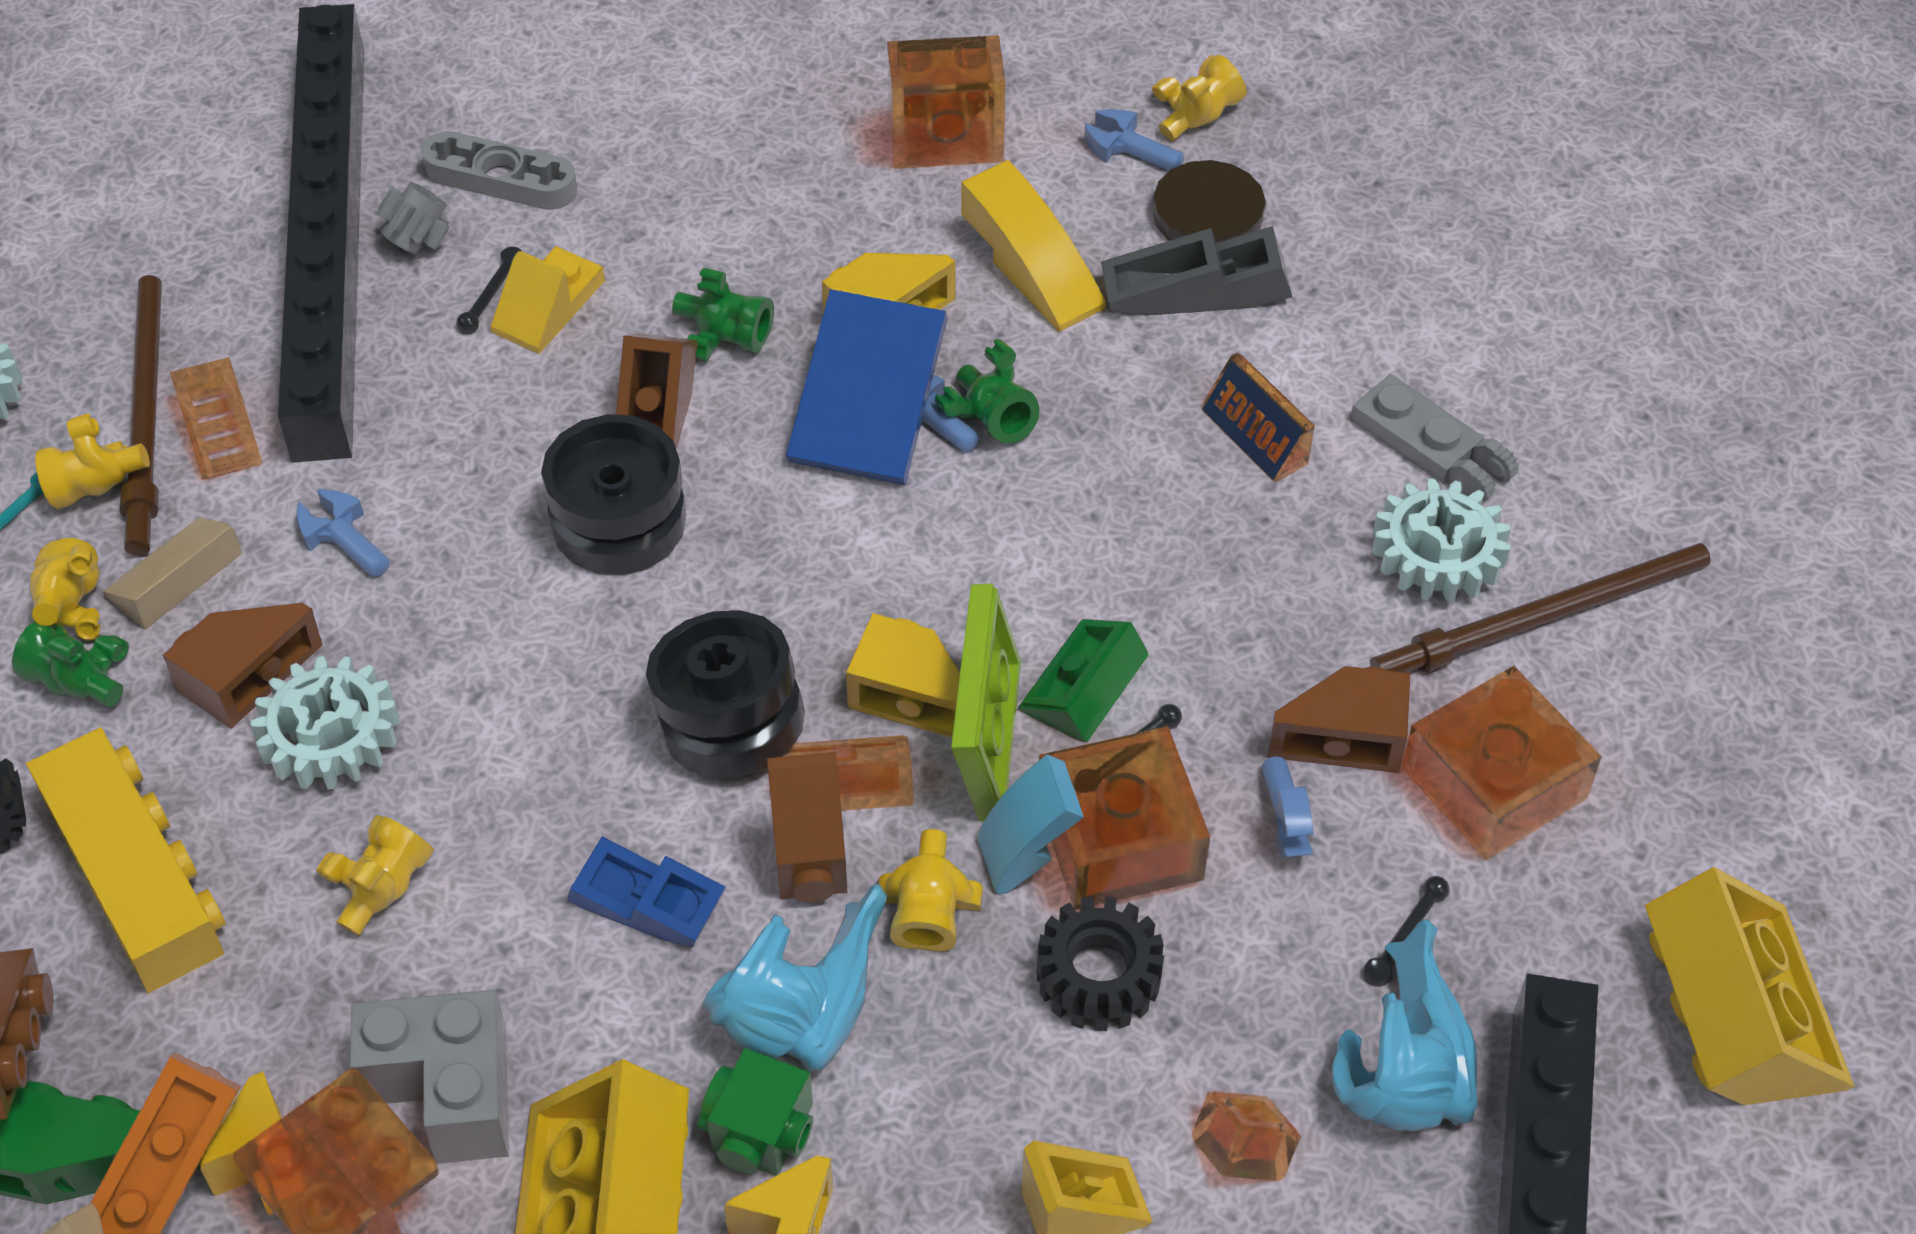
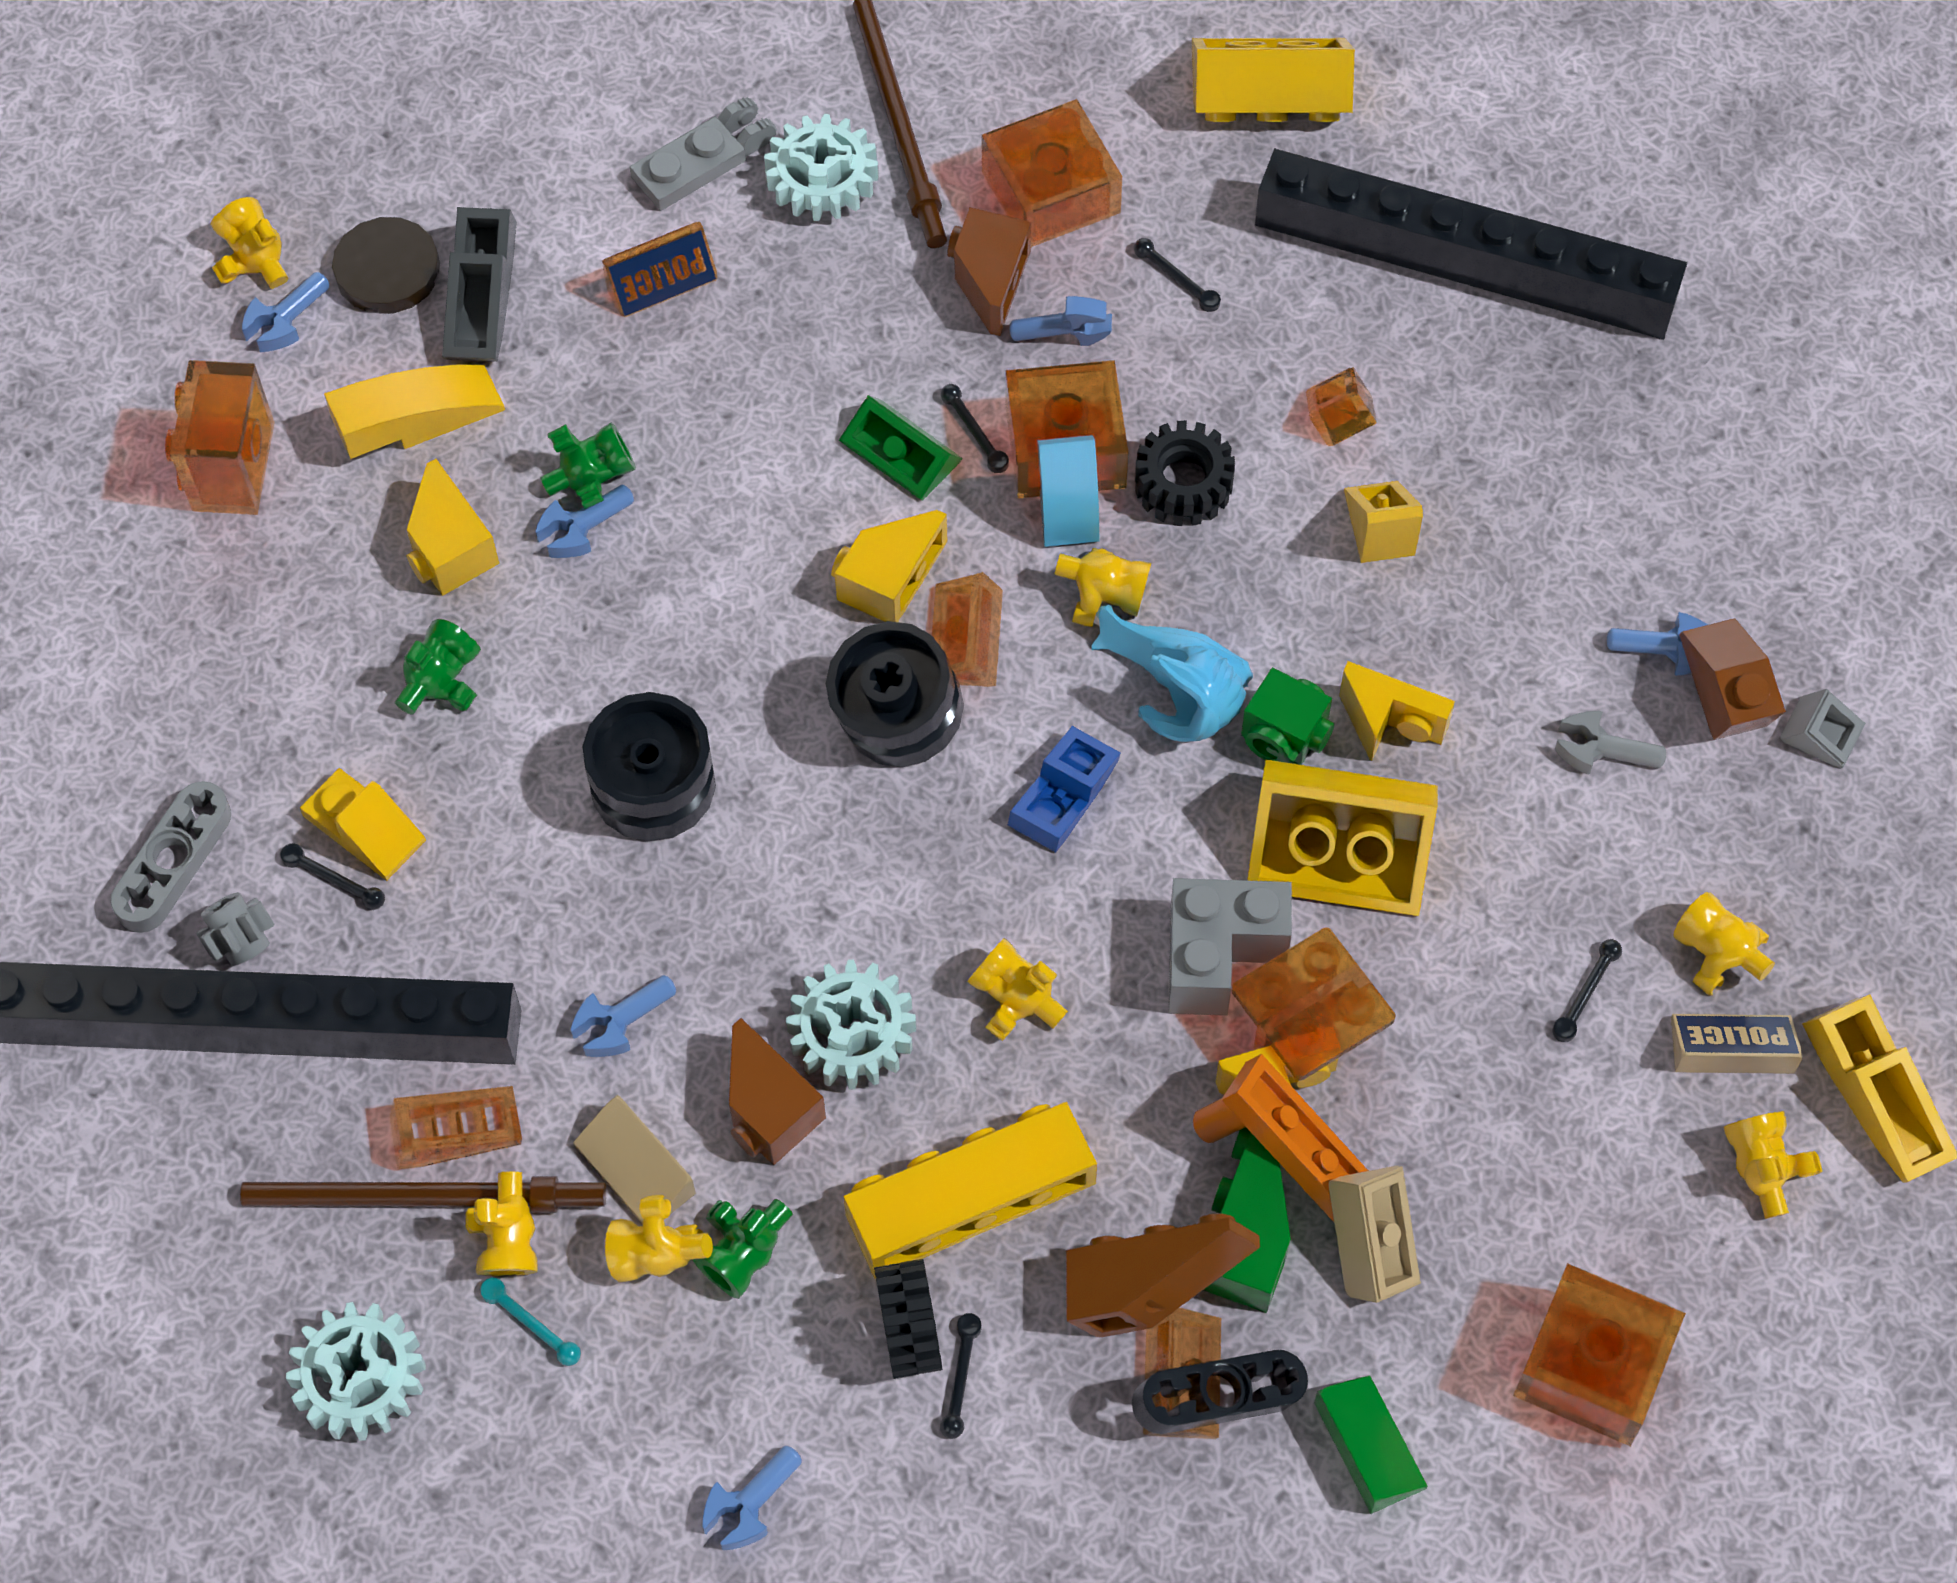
camera: 80 degrees left, 10 degrees up
dark orange slope [616,333,697,450] -> none
dark orange slope [767,752,847,903] -> none
blue tile [786,289,948,485] -> none
lime tile [951,583,1021,822] -> none
medium azure hair [1332,919,1478,1132] -> none

